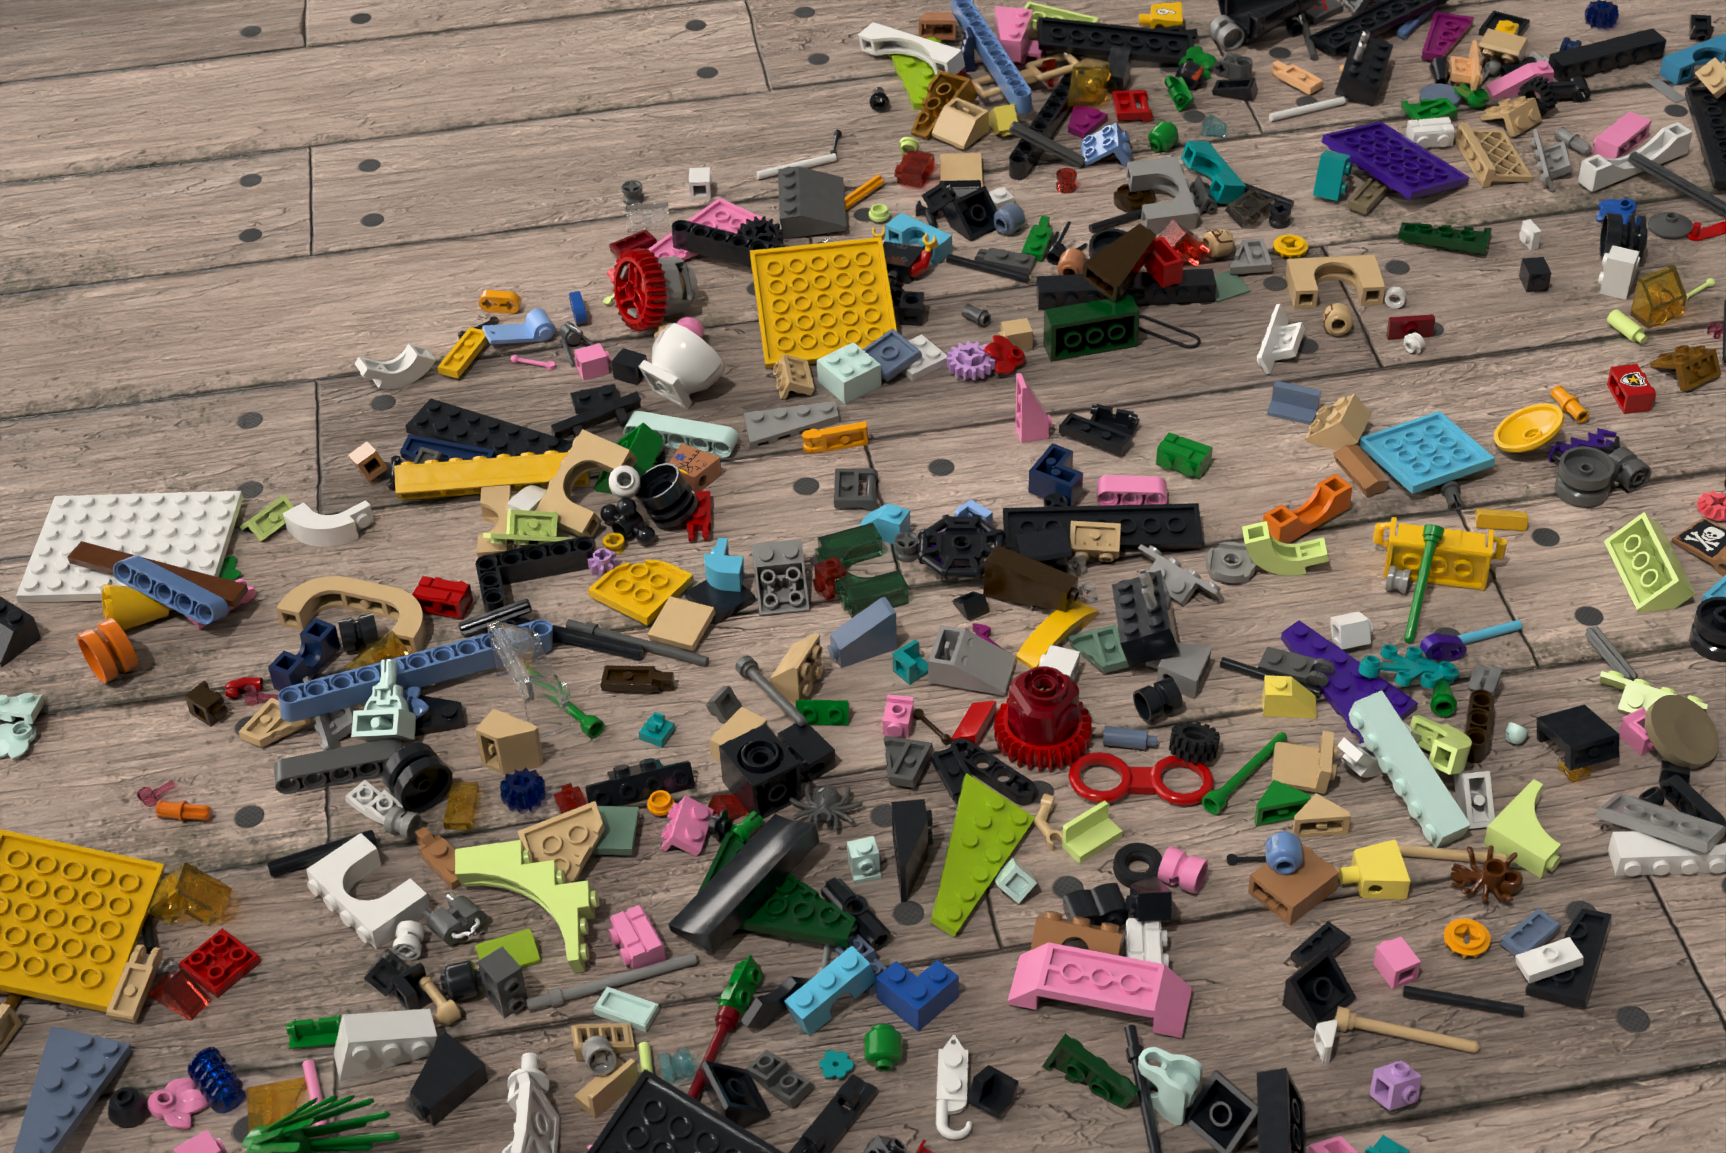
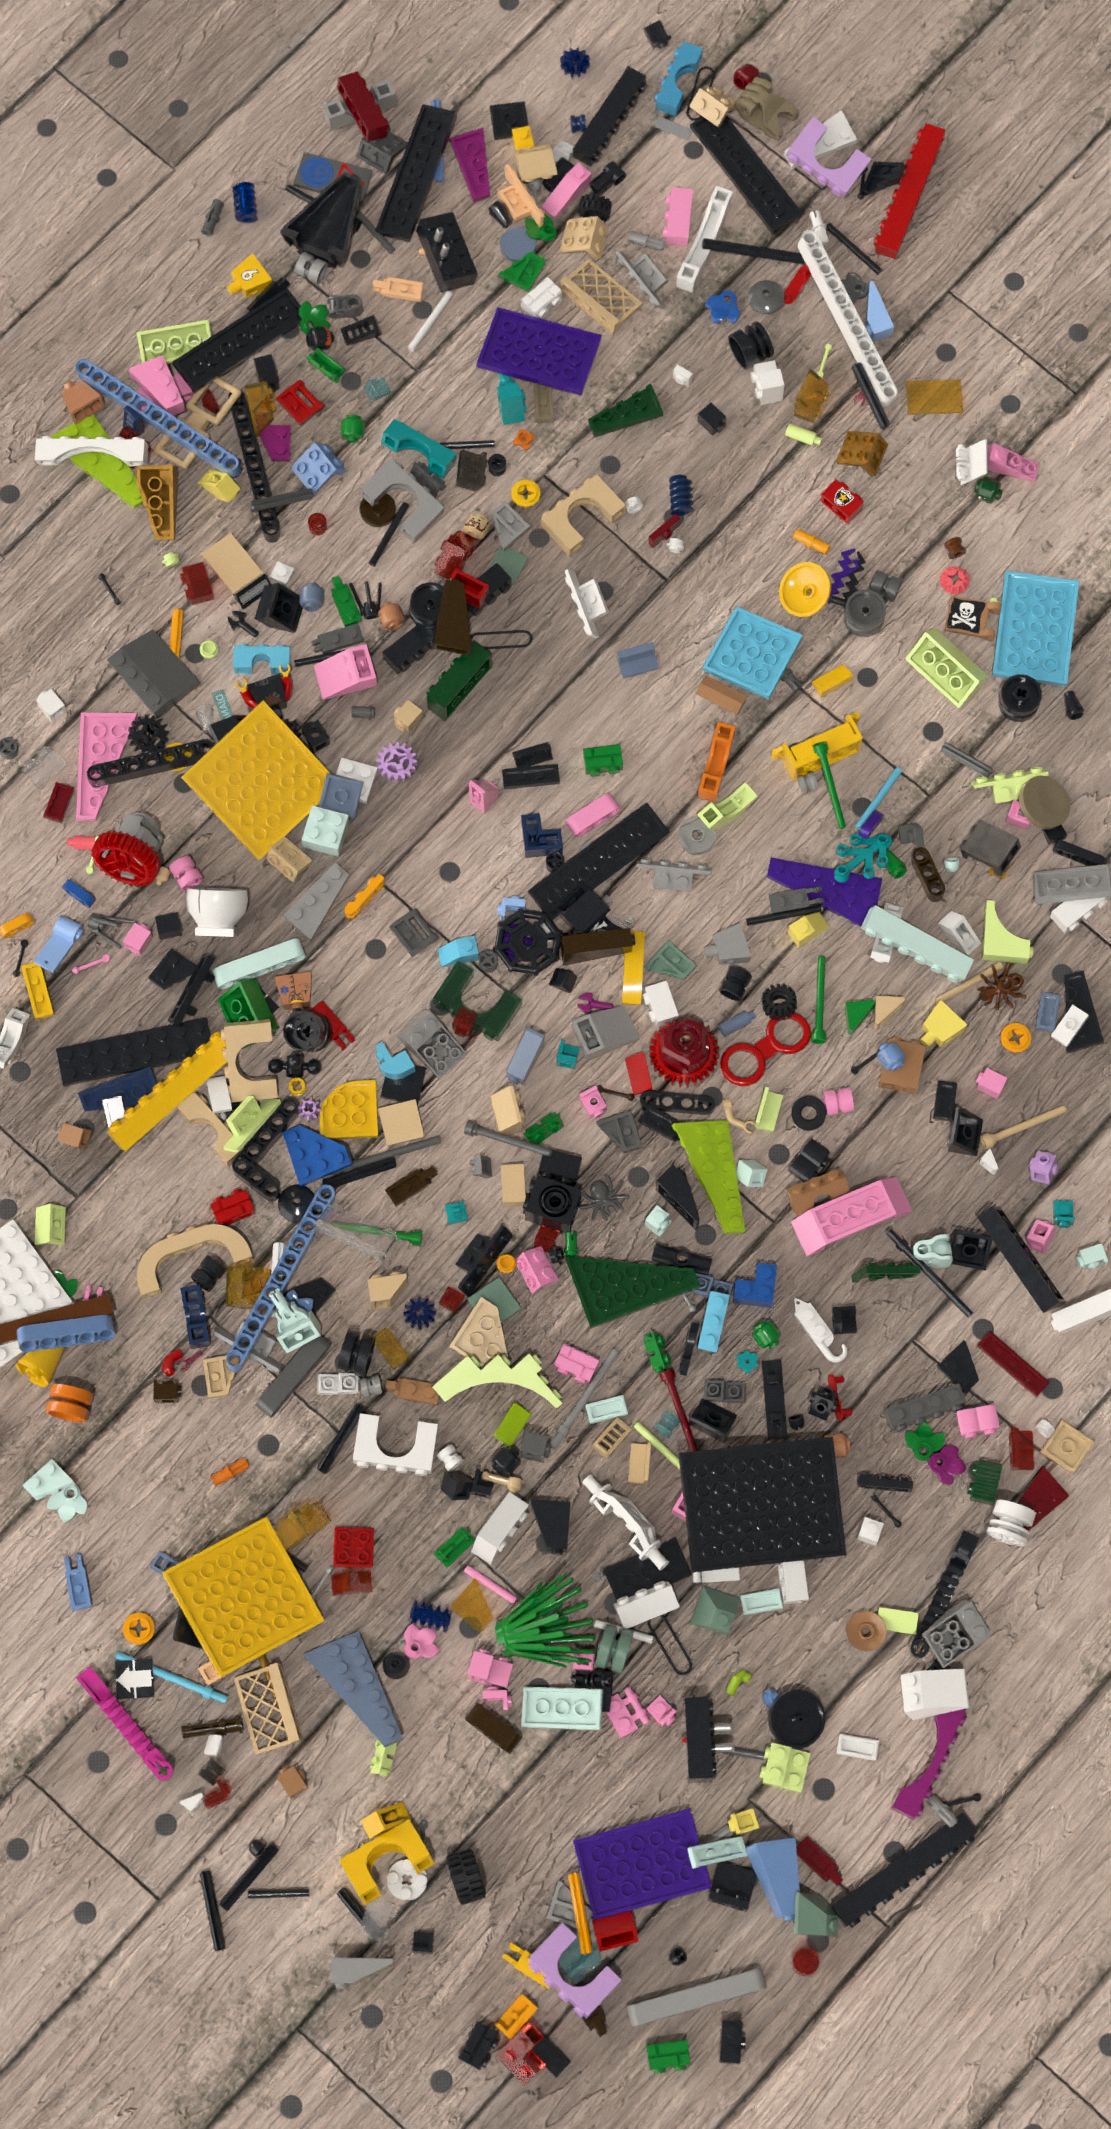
camera: 40 degrees left, 30 degrees up
tan hinge [106,945,163,1023] -> none
clear pink hand [137,780,175,807] -> none
white arch [283,500,374,547] -> none
black hinge [387,455,401,490] -> none
dark grey piece [422,893,486,945] -> none
black axle [459,599,532,636] -> none
light grey wheel [581,1035,617,1075] -> none
white head [609,465,641,499] -> none
black arch [668,814,820,954] -> none
white bar [756,153,837,180] -> none
black cone [869,87,889,111] -> none
black bracket [921,182,956,214] -> none
tan slope [932,97,989,150] -> none
red plate [983,335,1025,374] -> none
tan bracket [1070,521,1121,562] -> none
black piece [1112,570,1179,667] -> none
white brick [1125,918,1169,968] -> none
black slope [1126,875,1172,922] -> none
tan bracket [1271,731,1338,794] -> none
tan slope [1305,394,1372,450] -> none
tan head [1323,303,1353,336] -> none
white brick [1330,611,1373,650] -> none
black bar [1403,985,1524,1017] -> none
yellowish green arch [1410,715,1472,775] -> none
black hinge [1639,786,1665,806] -> none
none -> blue plate [282,1125,353,1186]
none -> bright pink slope [313,644,377,700]
none -> orange plate [513,429,535,450]
none -> dark blue piece [669,474,694,516]

